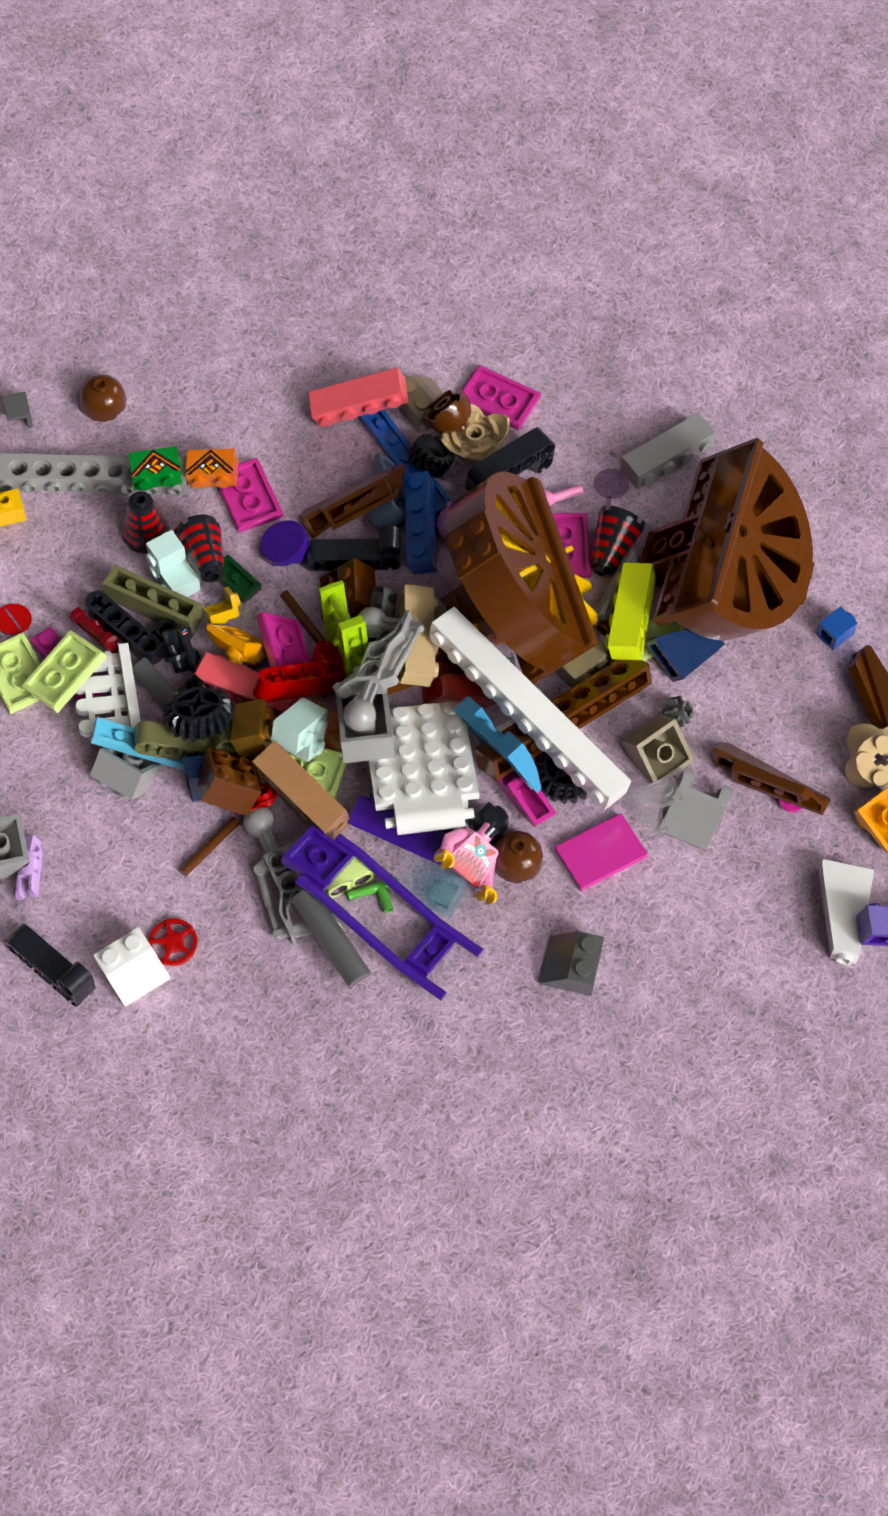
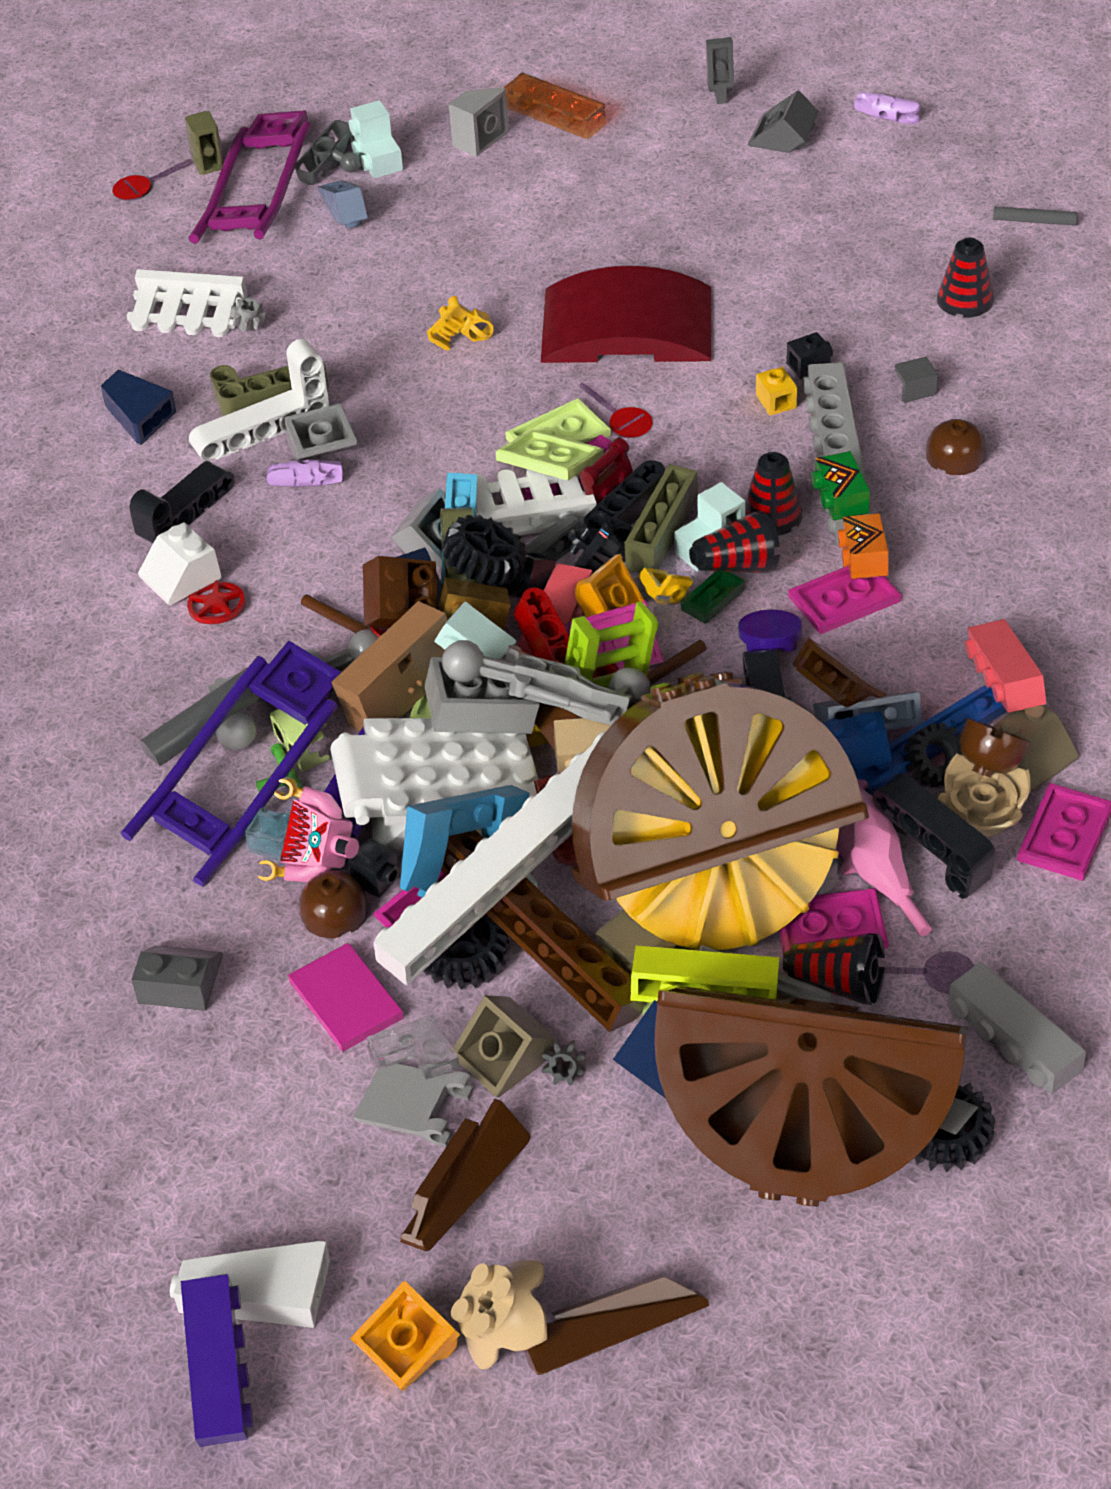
camera: 90 degrees right, 15 degrees down
blue brick [816,606,858,650] -> none

